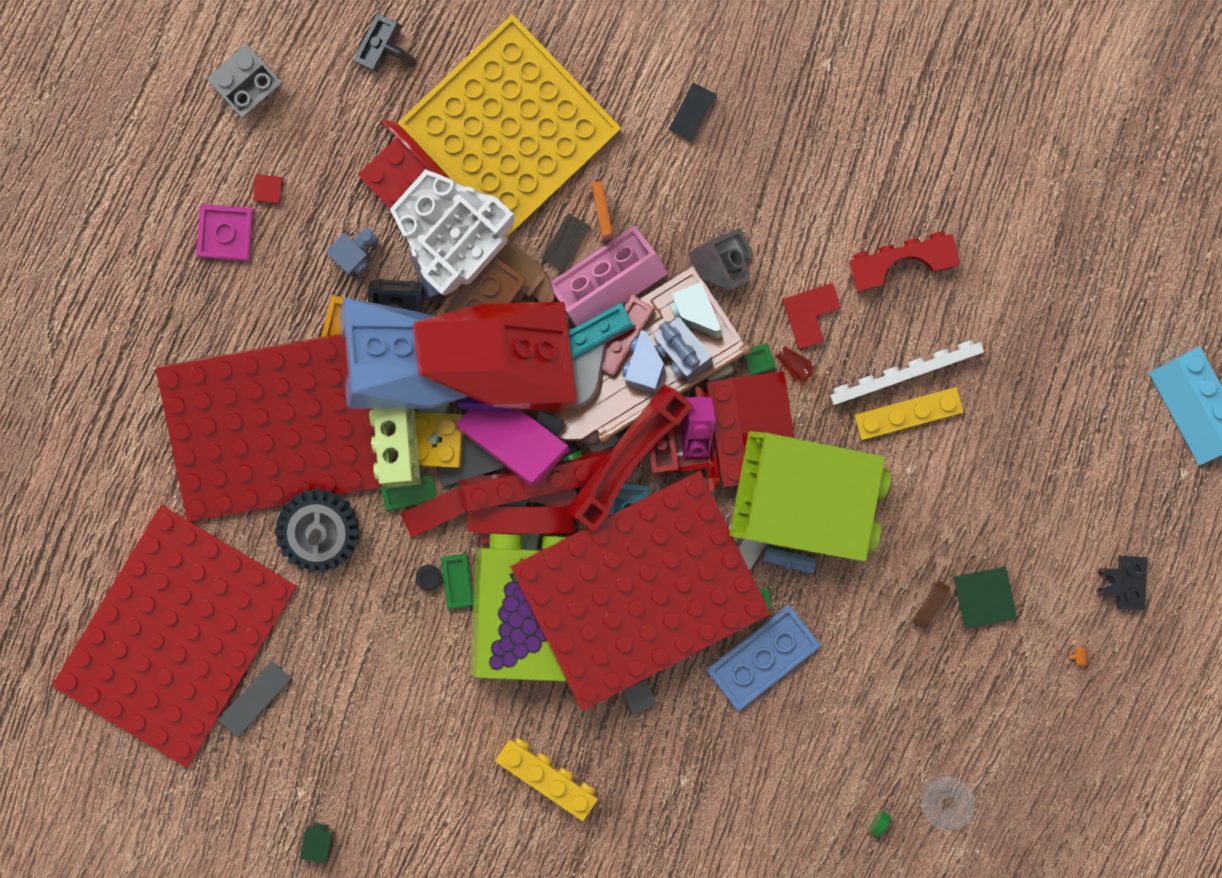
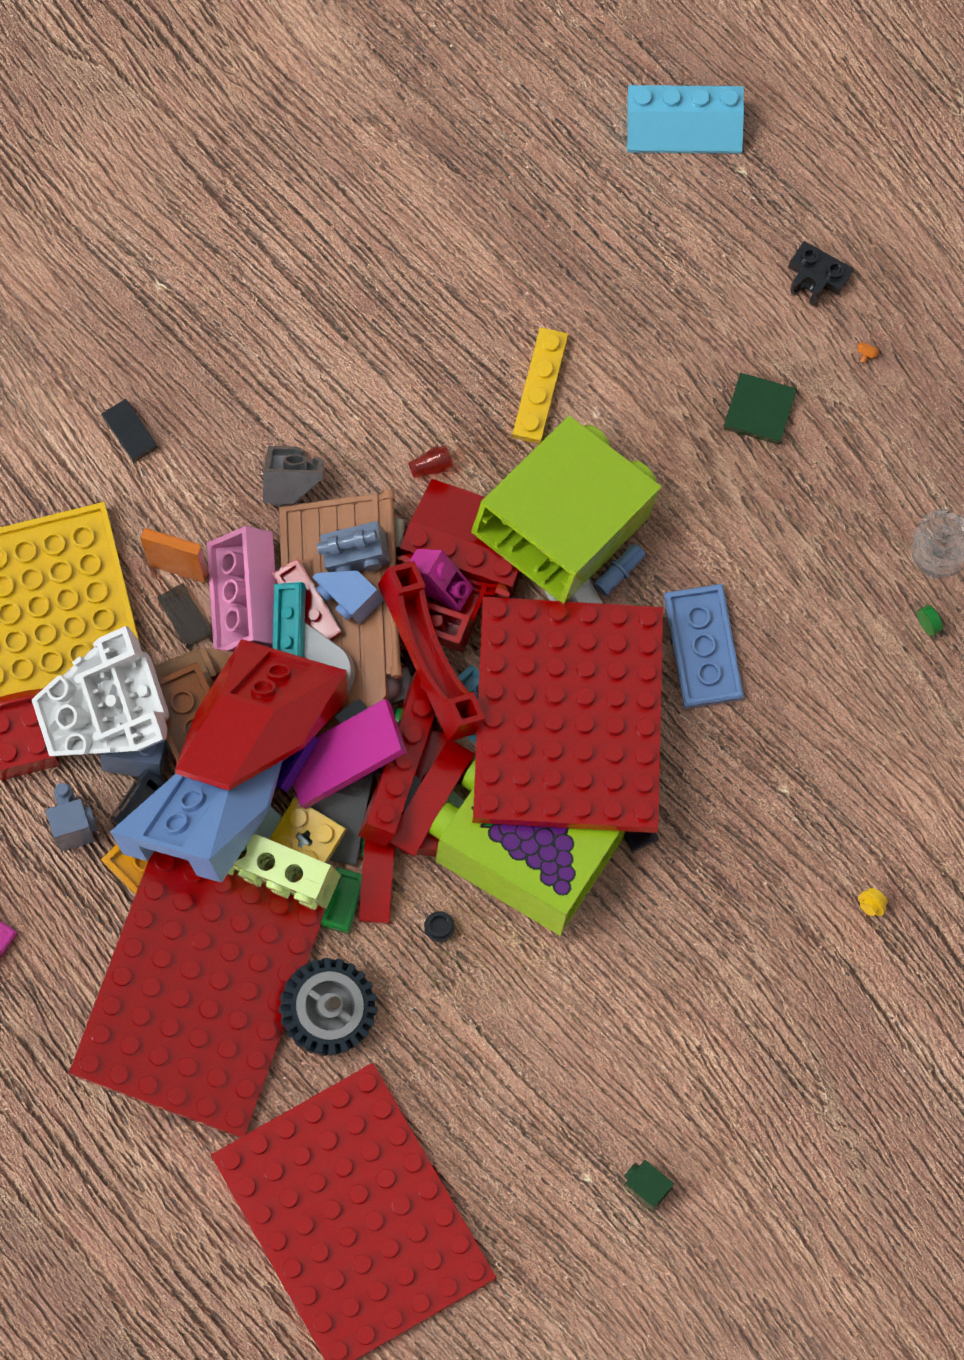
camera: 60 degrees left, 15 degrees down
dark grey tile [218,661,292,738] -> none
green tile [441,553,473,609] -> none
yellow brick [495,737,598,821] -> none
dark grey tile [622,679,657,714] -> none
light aqua slope [670,282,723,339] -> none
green tile [743,343,776,376] -> none
red tile [782,283,841,350] -> none
white plate [829,340,984,406] -> none
red arch [848,231,960,293] -> none
reddish brown beam [912,580,950,630] -> none

